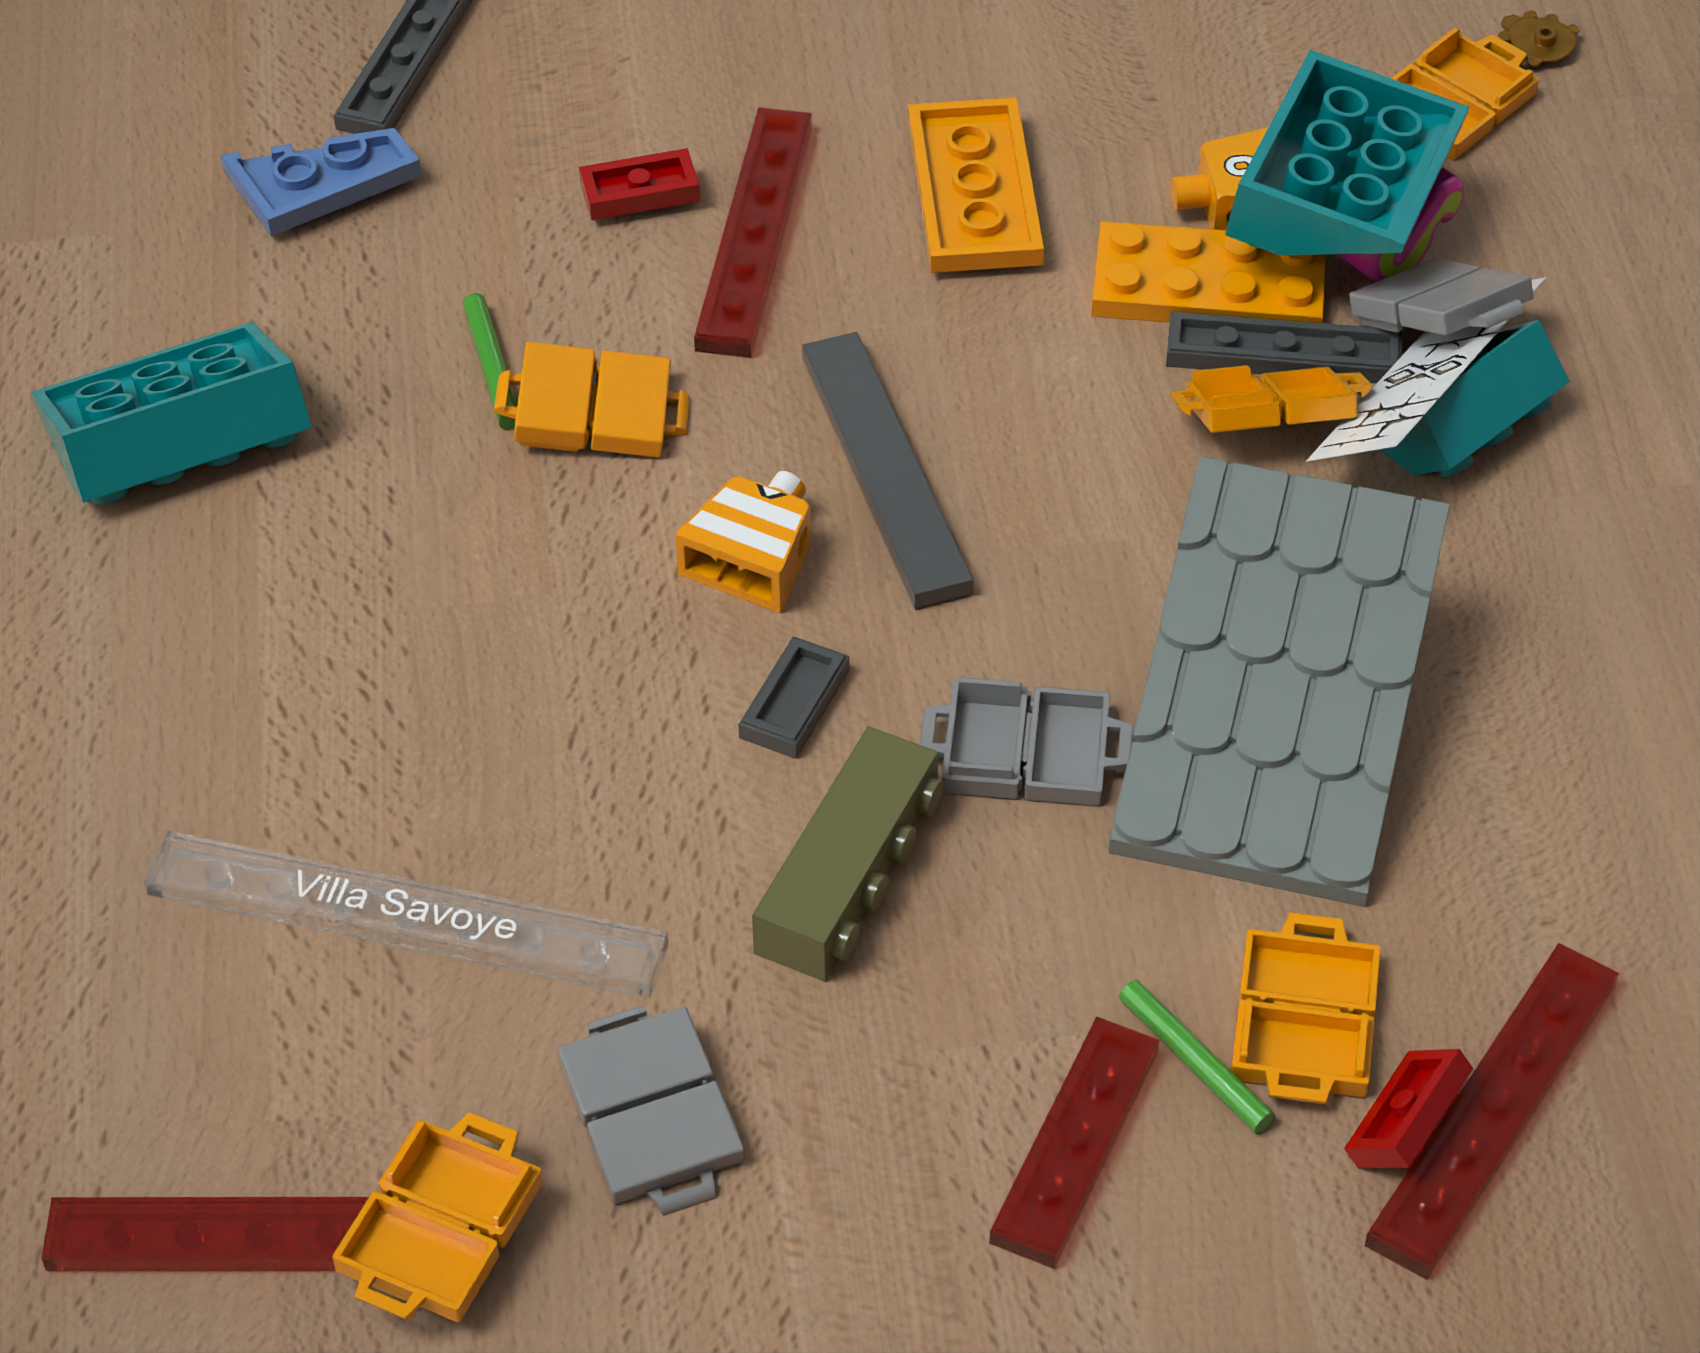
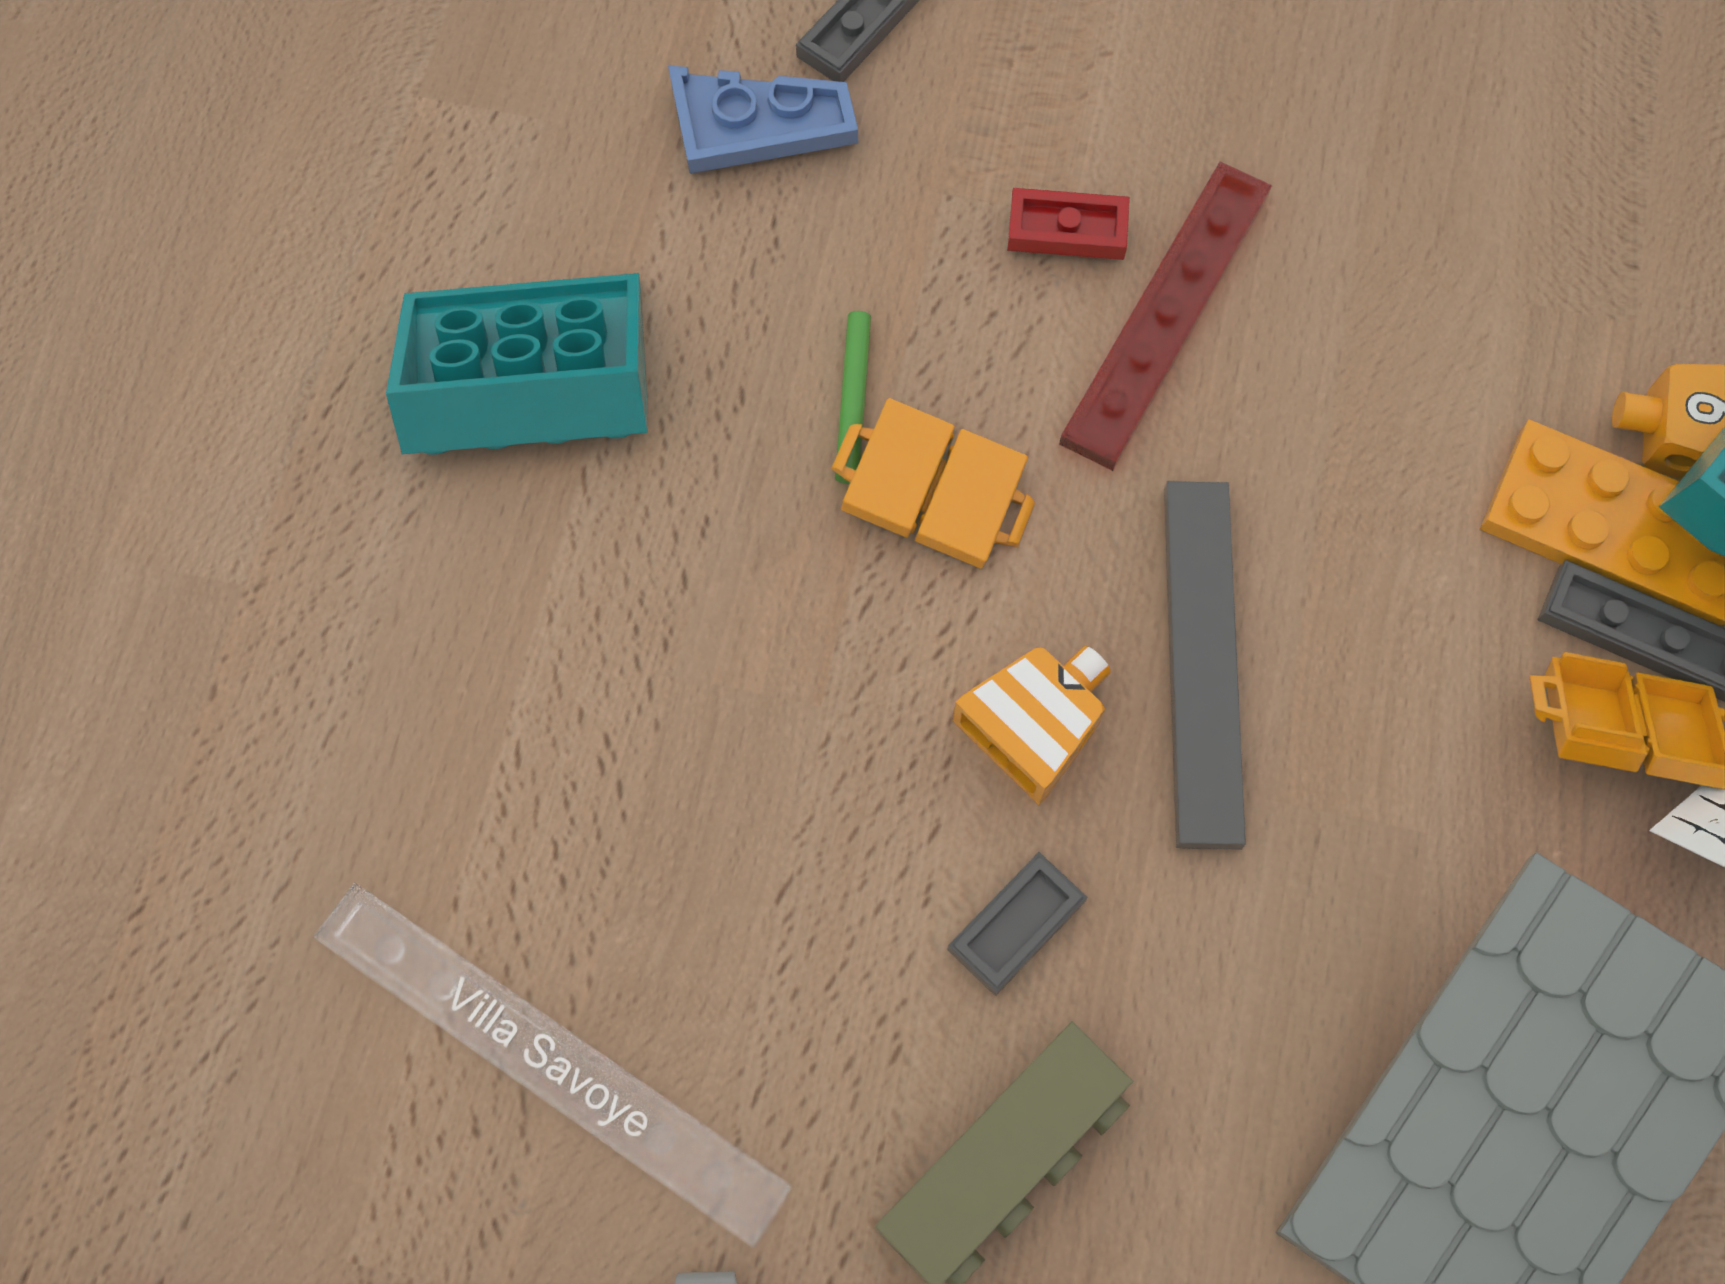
camera: 20 degrees right, 20 degrees up
light orange plate [908,97,1044,273] -> none
light grey piece [920,677,1133,806] -> none

